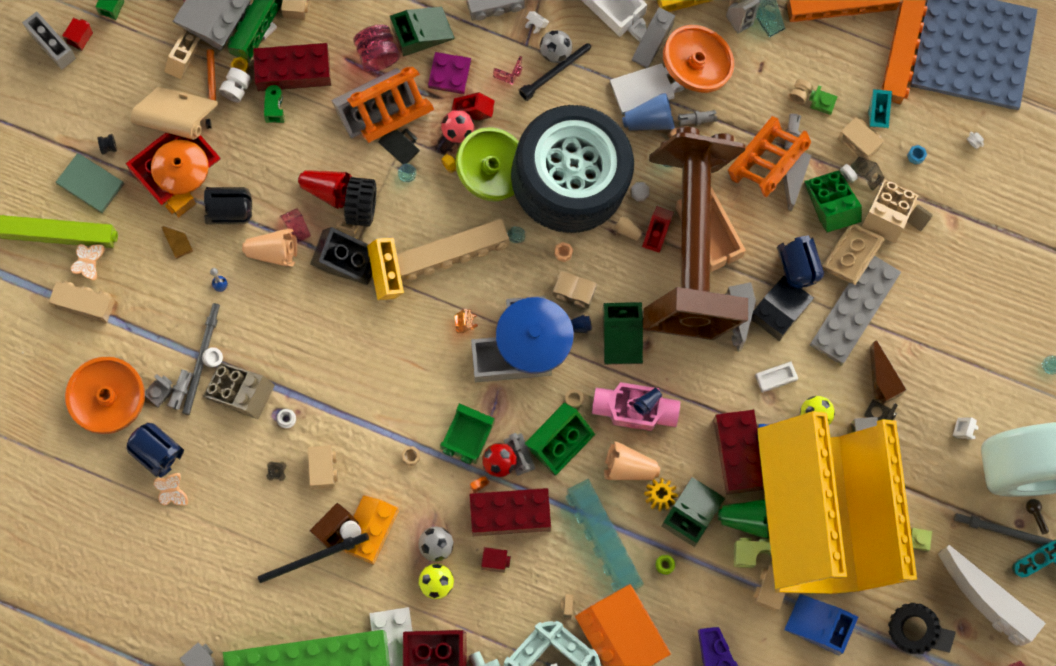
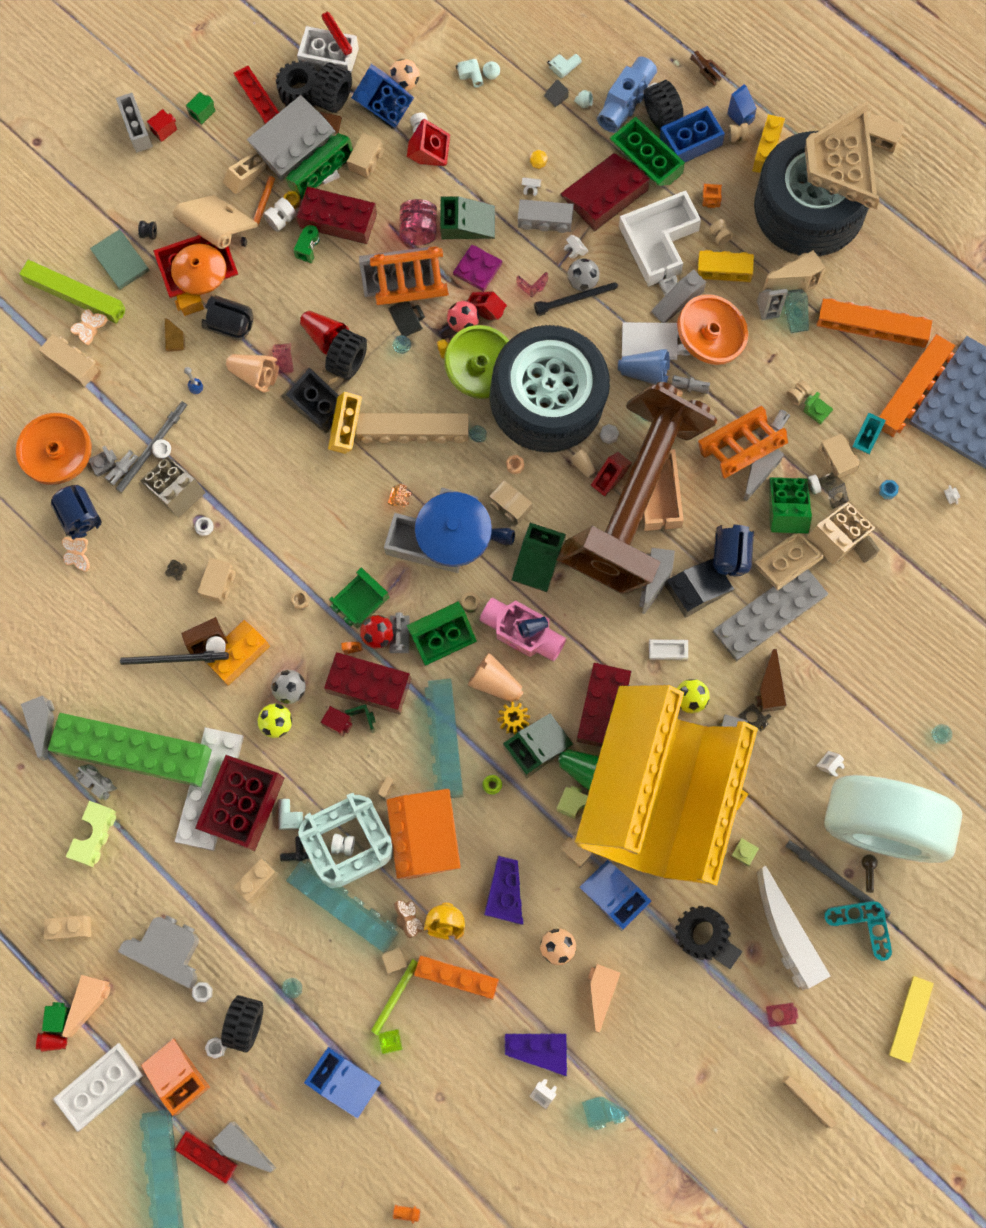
camera: 30 degrees right, 0 degrees up
none -> dark green bracket [345,704,376,733]

